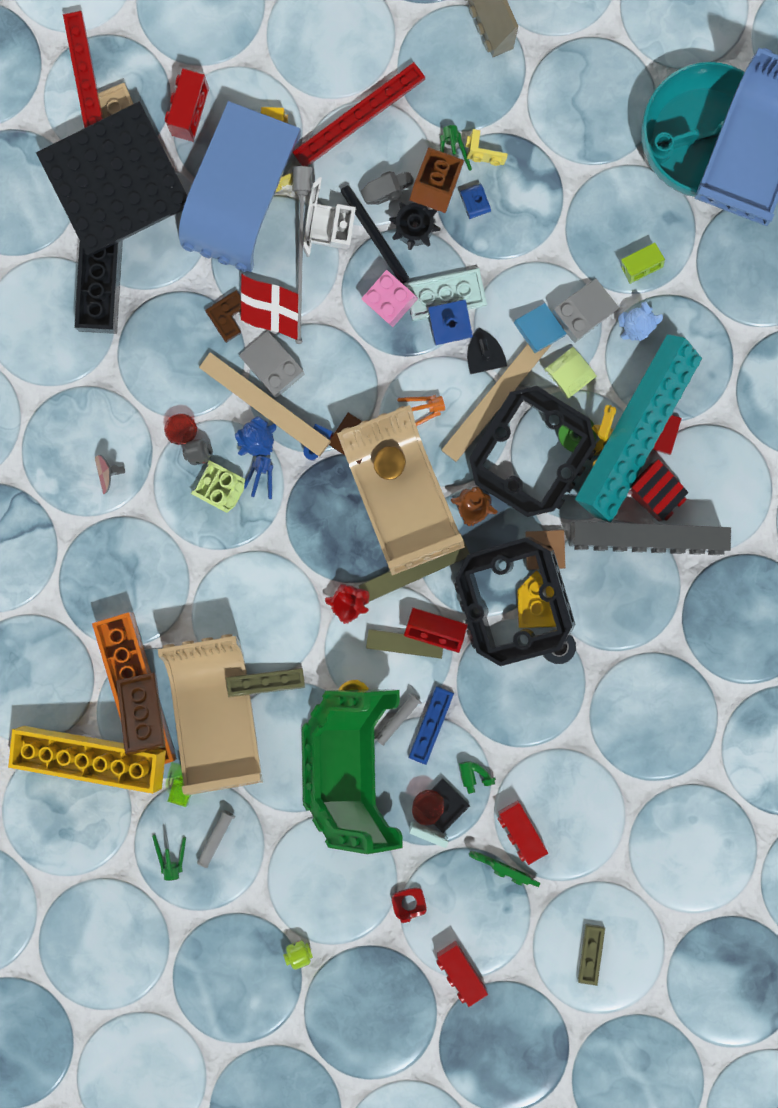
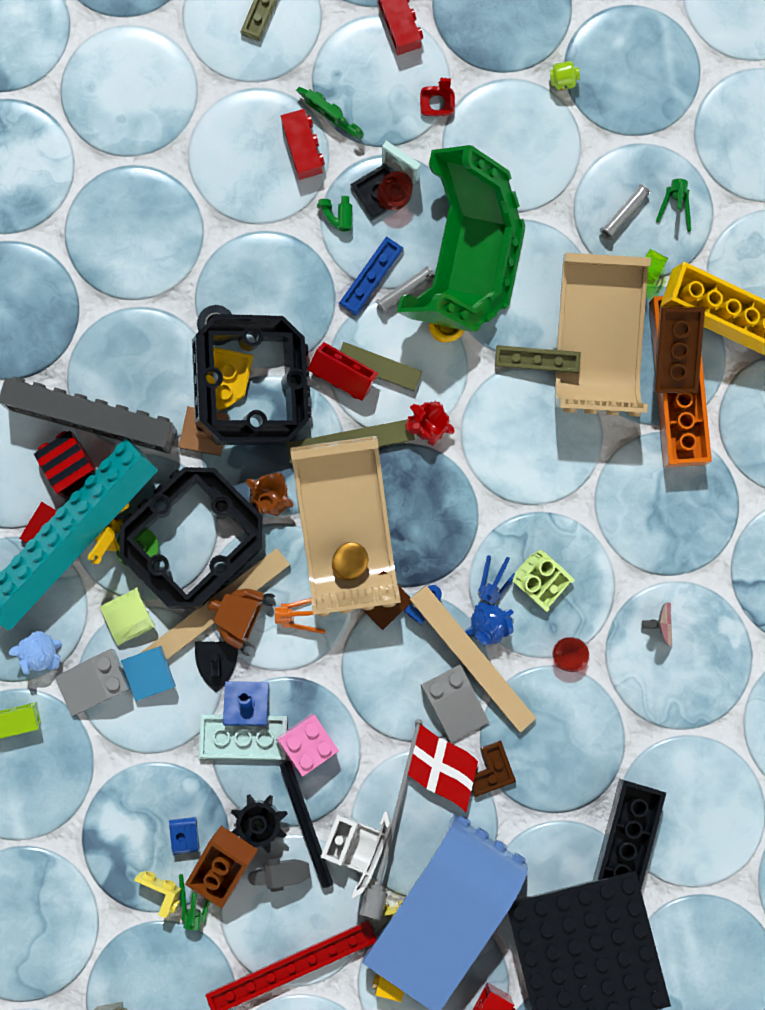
camera: 170 degrees left, 5 degrees down
dark grey head [183,439,213,466] -> none
none -> dark orange torso [207,588,275,656]

